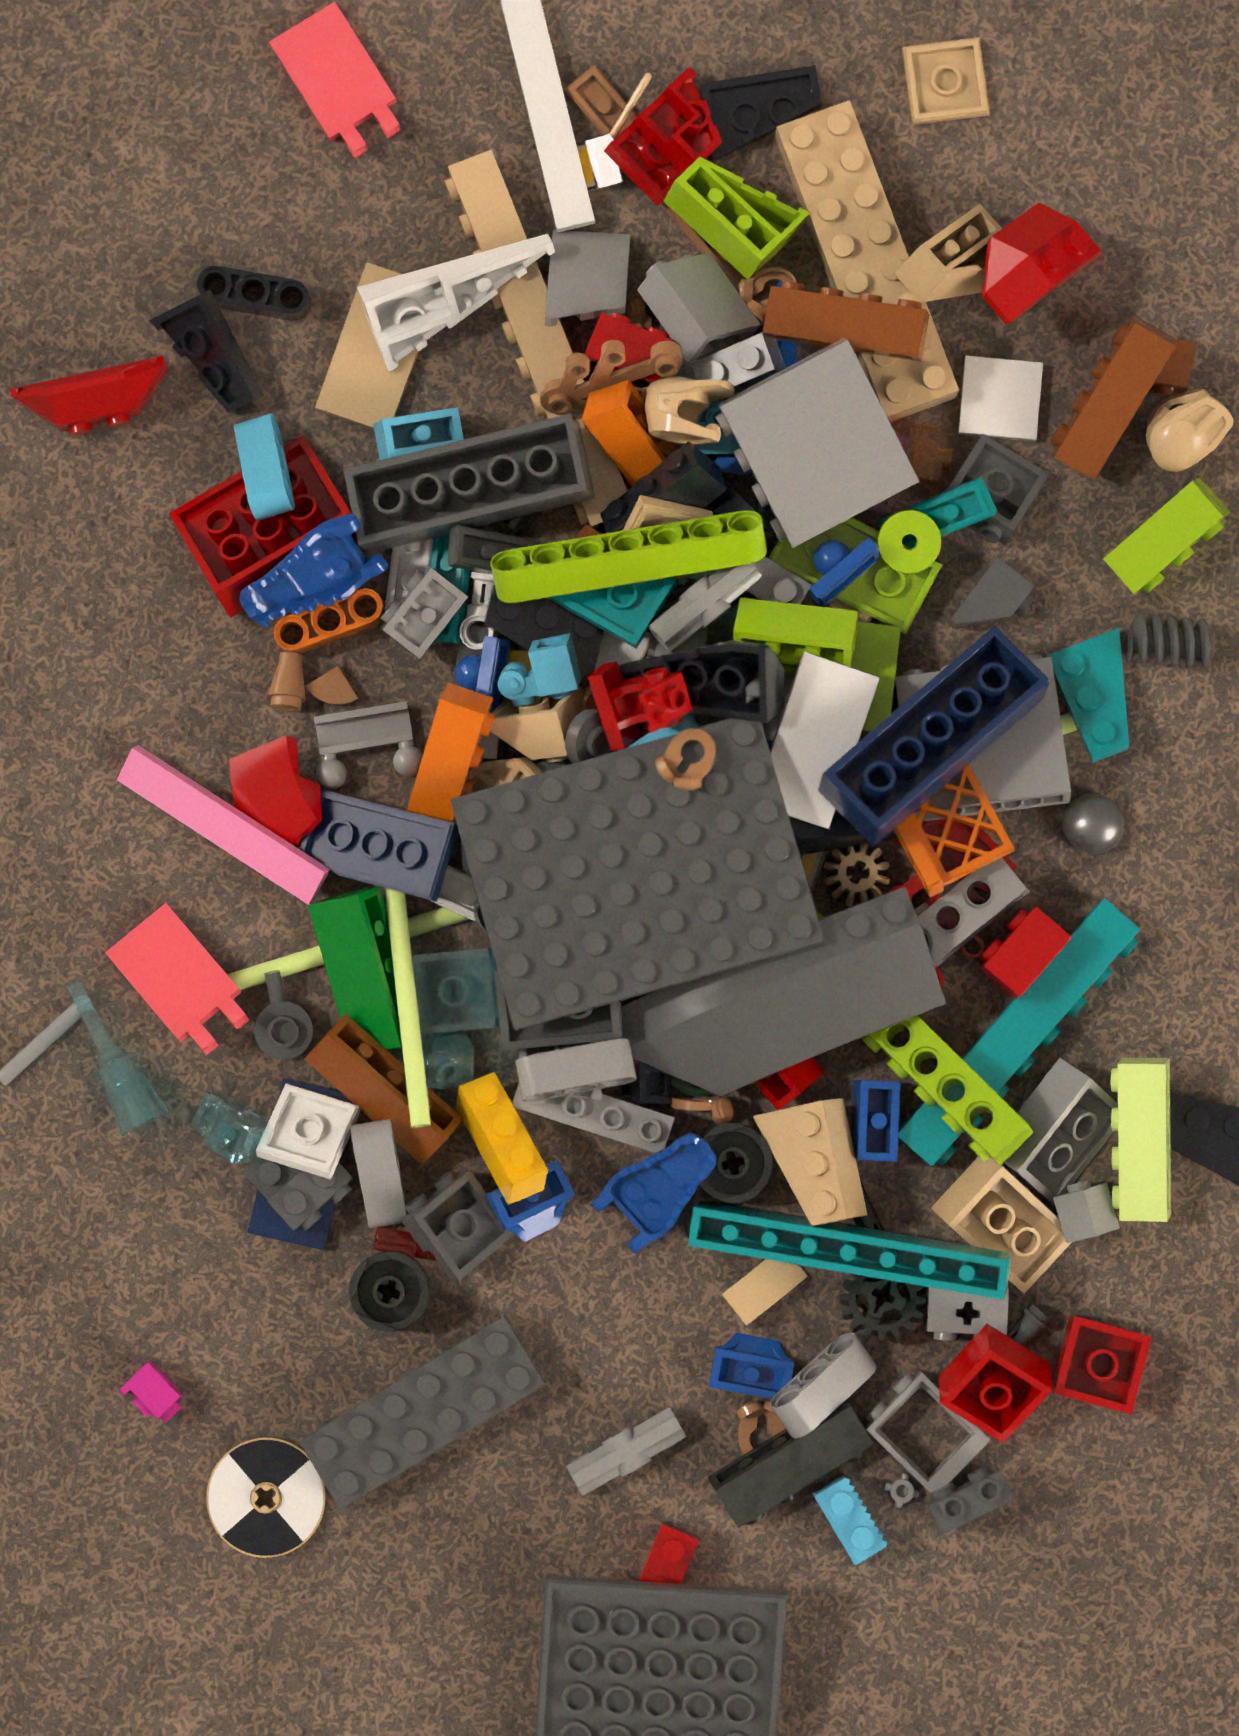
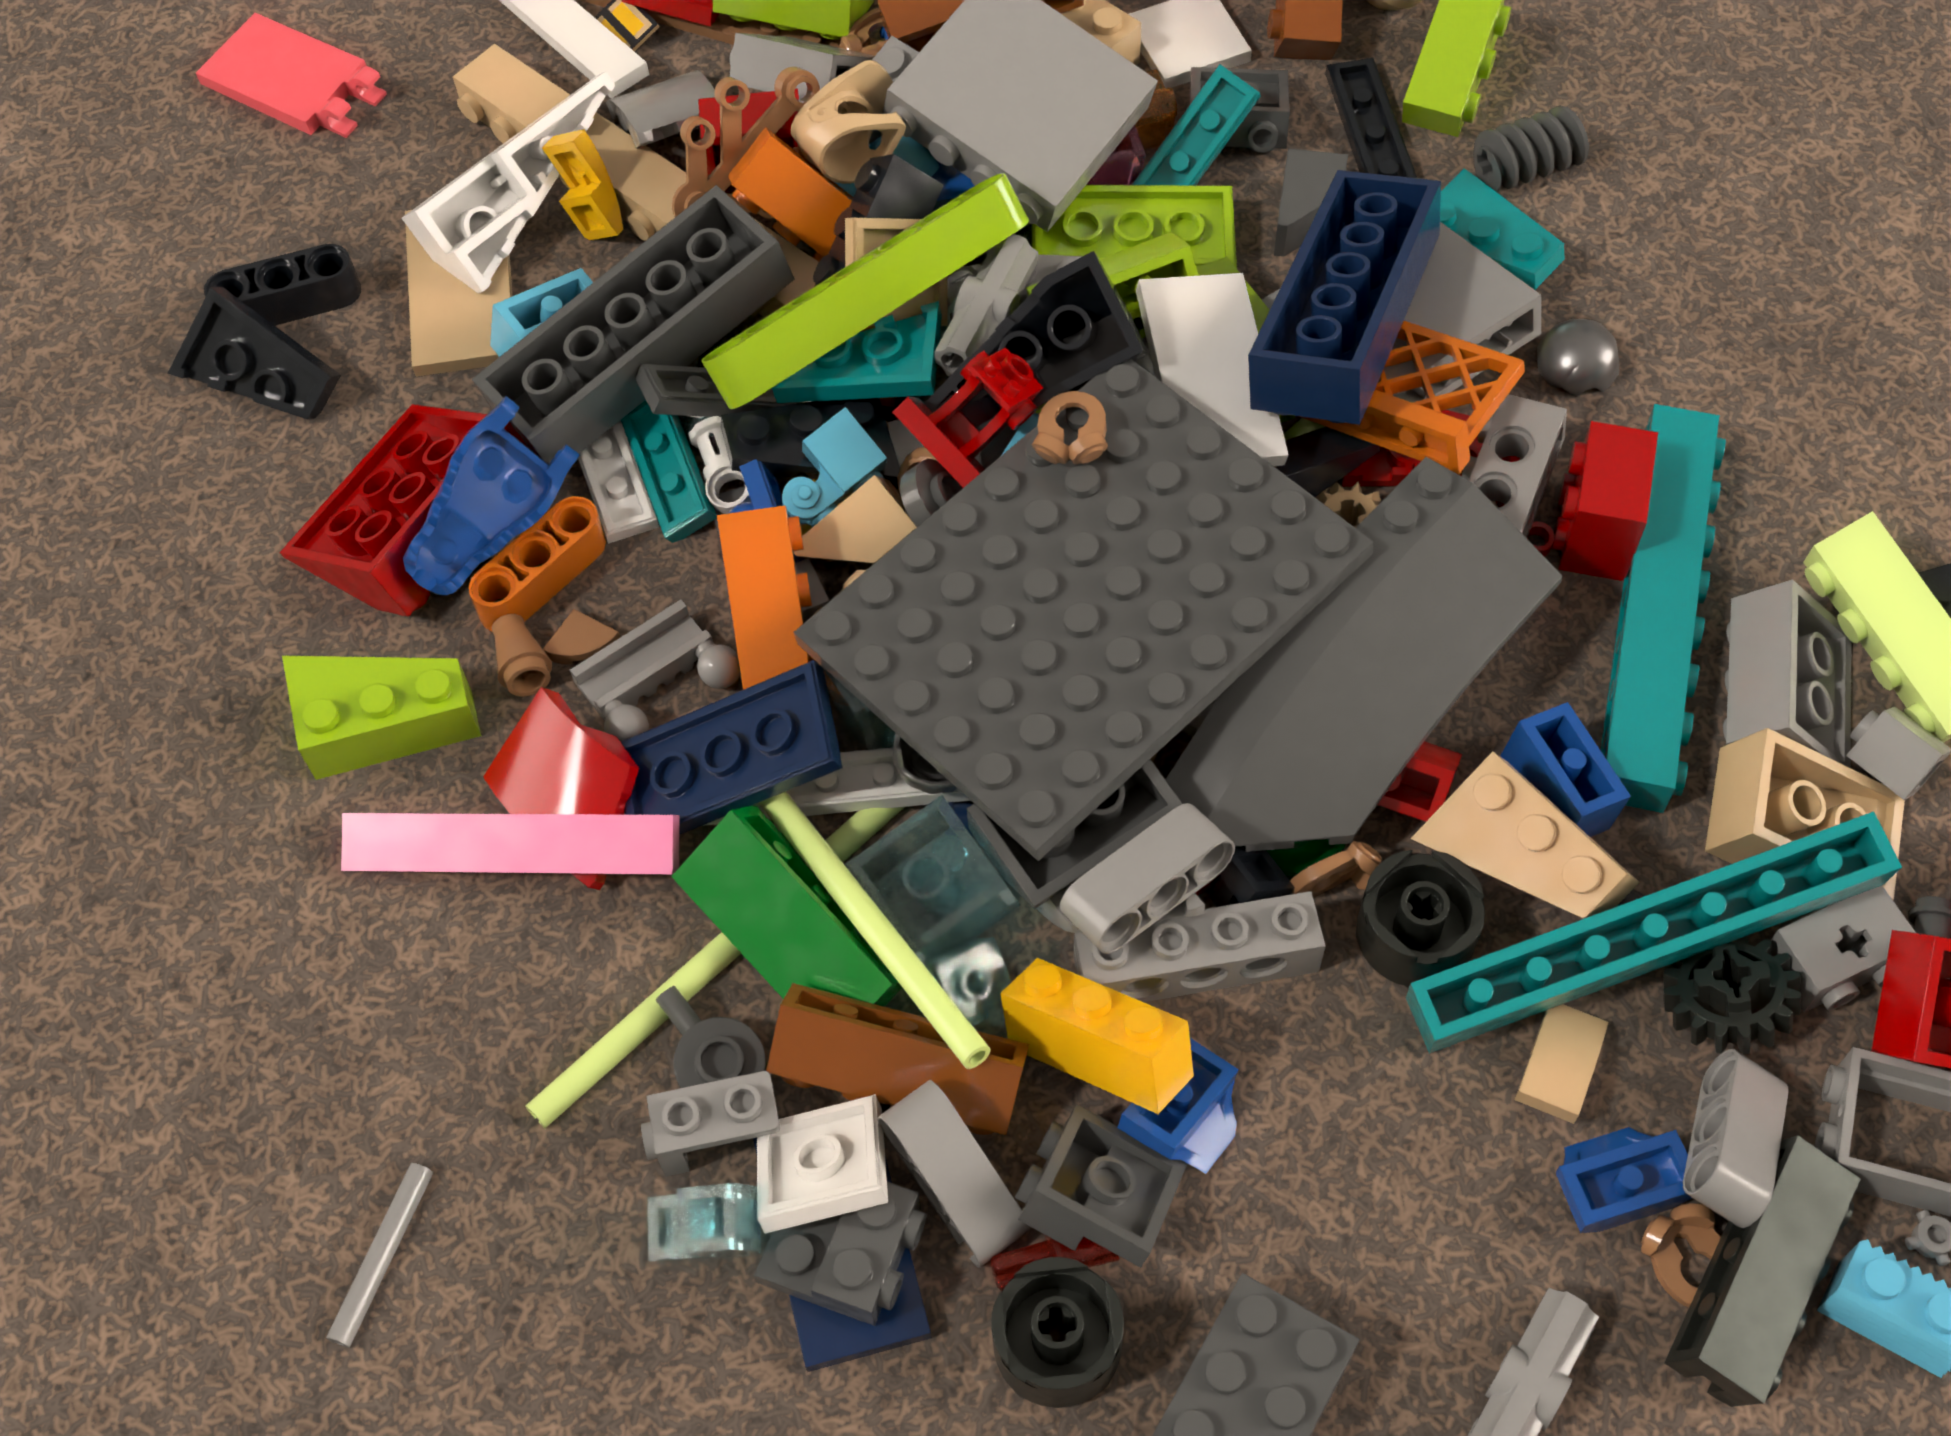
camera: 25 degrees left, 25 degrees down
red wedge [10,355,168,436] -> none
clear light blue piece [67,980,169,1136] -> none
coral tile [105,903,249,1055] -> none
medium azure beam [234,413,295,521] -> none
light grey bracket [380,567,468,659] -> none
blue animal [590,1133,716,1254] -> none
blue tile [809,537,880,607] -> none
lime brick [860,1015,1033,1166] -> none
lime piece [877,509,941,573] -> none
none -> lime wedge [282,656,481,780]
none -> yellow slope [542,129,623,240]
none -> light grey bracket [641,1071,780,1177]
none -> black tile [1325,57,1417,178]

